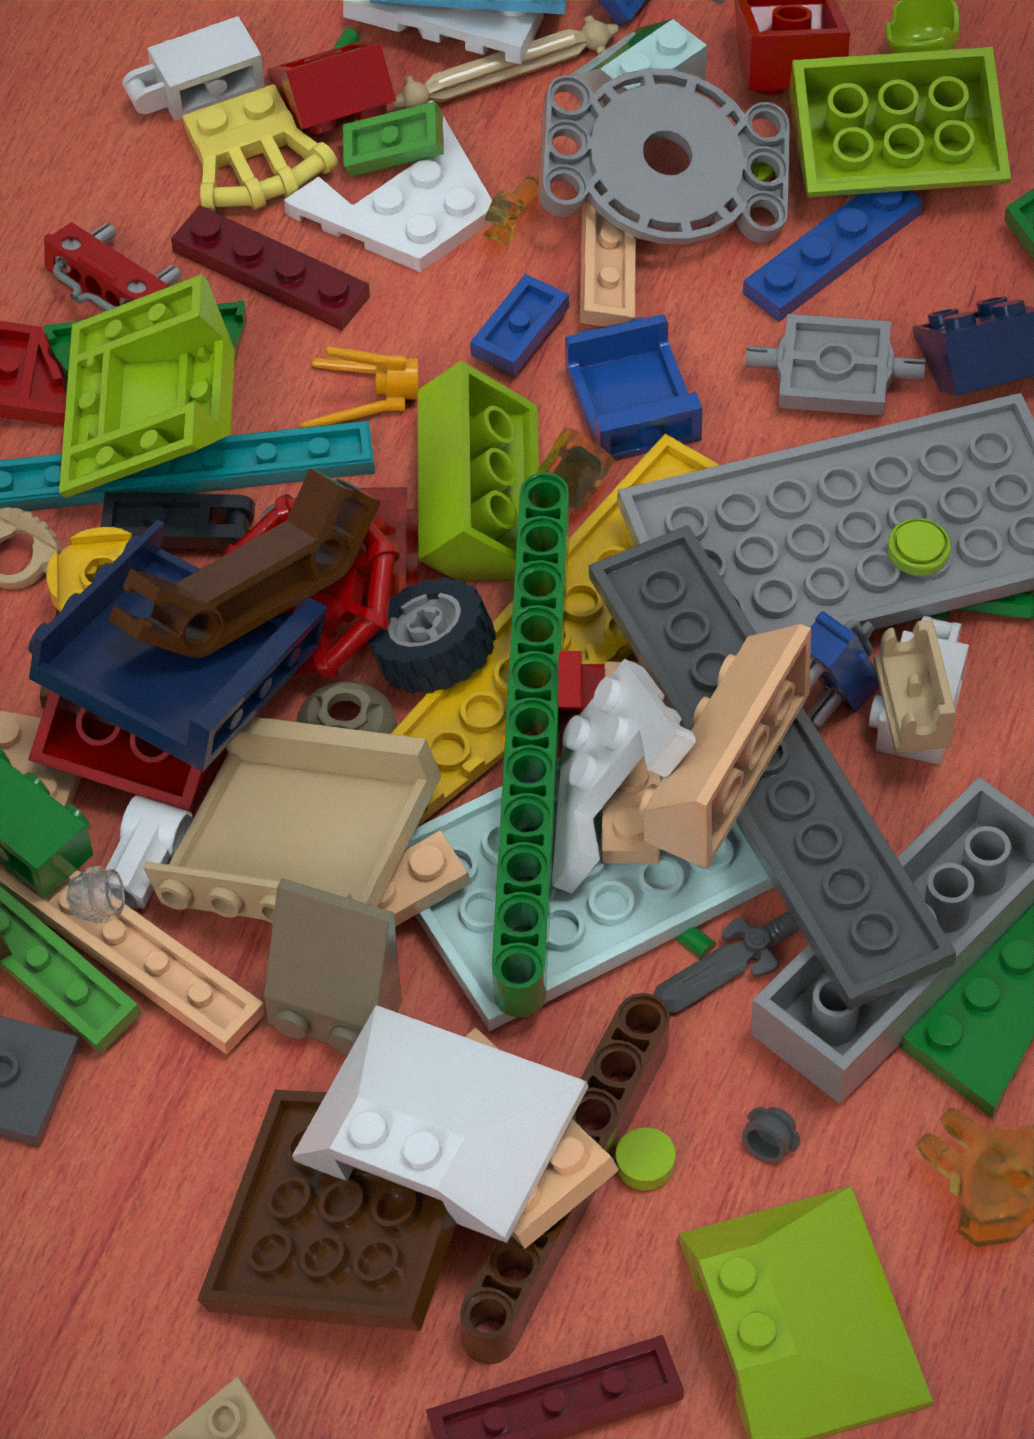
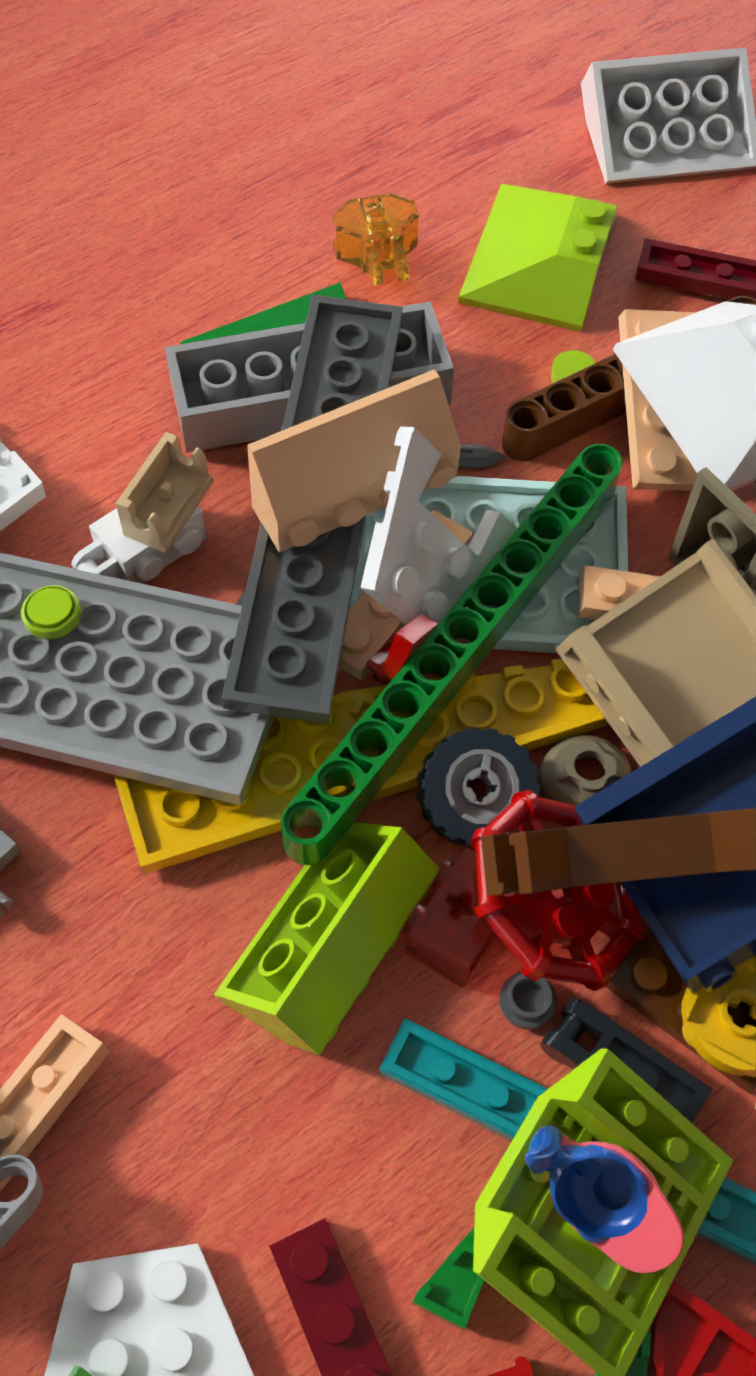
camera: 150 degrees left, 5 degrees up
light orange plant [300,346,418,428] -> none
blue plate [470,274,569,376] -> none
clear yellow bar [483,176,539,245] -> none
rock [537,428,615,514] -> none
blue panel [565,314,703,464] -> none
dark grey plate [742,1107,800,1163] -> none
blue piece [807,611,879,728] -> none
none -> blue hair [525,1126,684,1274]

